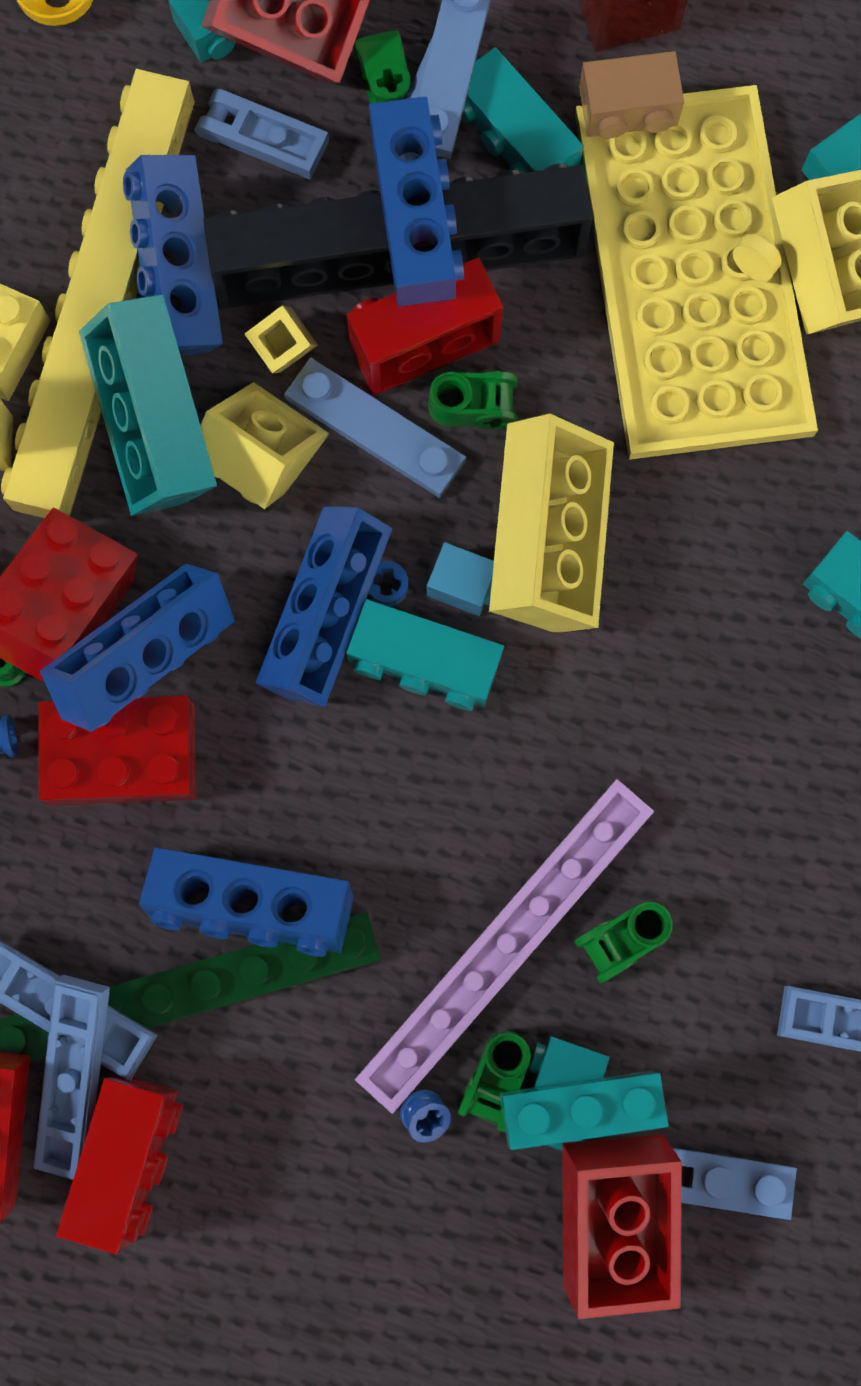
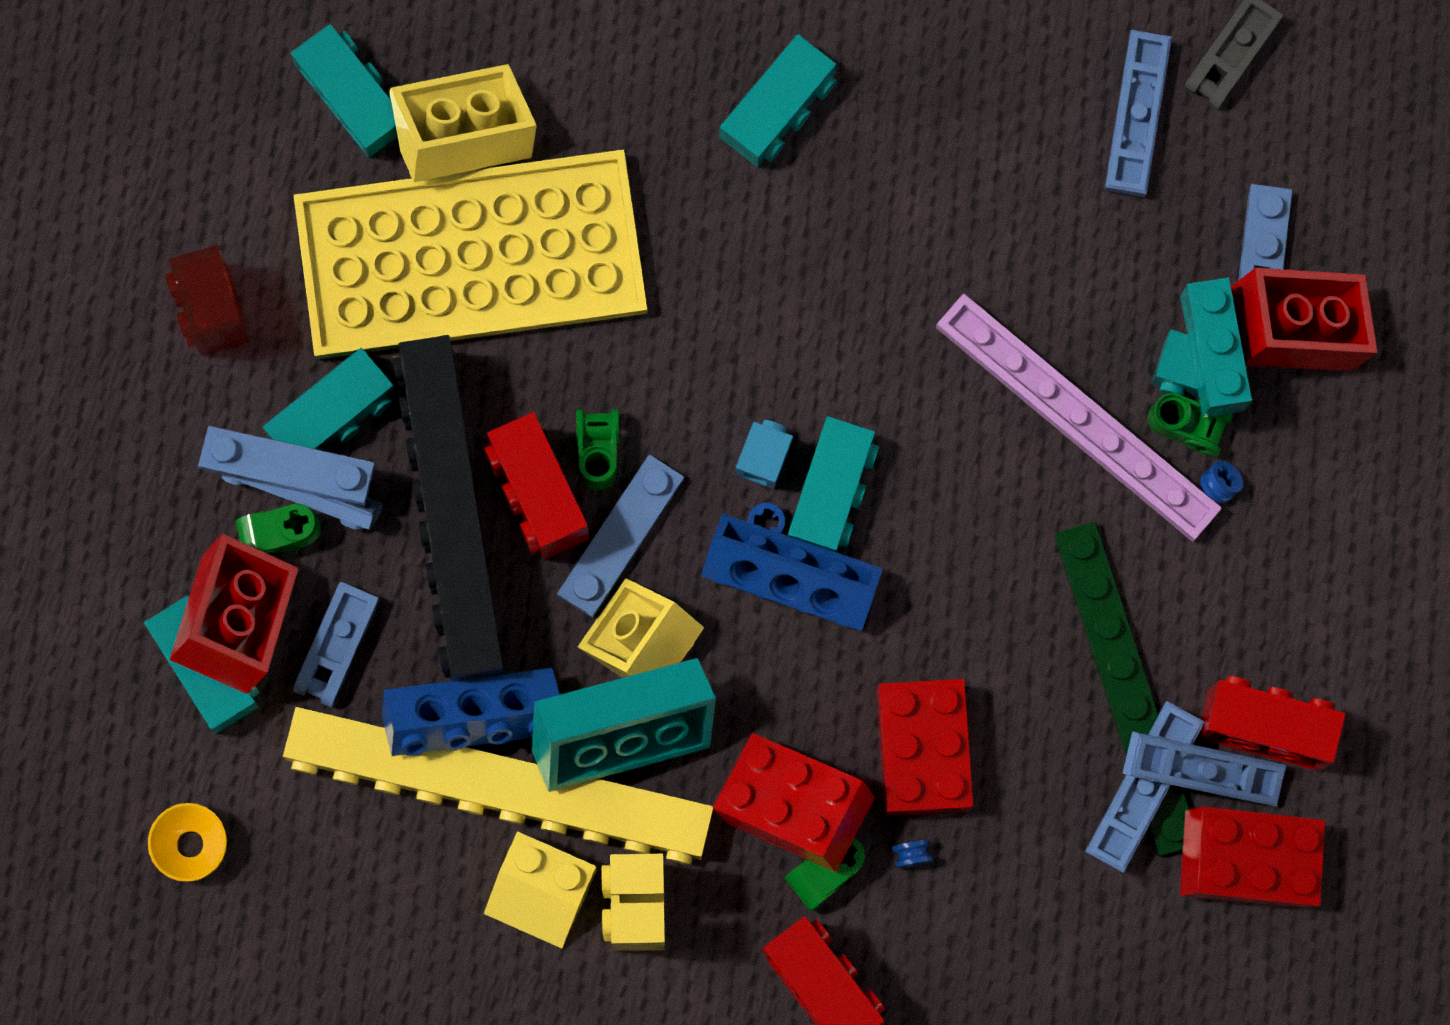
camera: 95 degrees left, 0 degrees up
blue brick [40,564,235,732] -> none
blue brick [139,847,354,957] -> none
light yellow brick [245,305,318,374] -> none
blue brick [369,96,464,307] -> none
light yellow brick [489,414,614,632] -> none
green piece [574,902,673,984] -> none
medium nougat brick [579,51,684,138] -> none
light yellow tile [733,234,782,281] -> none

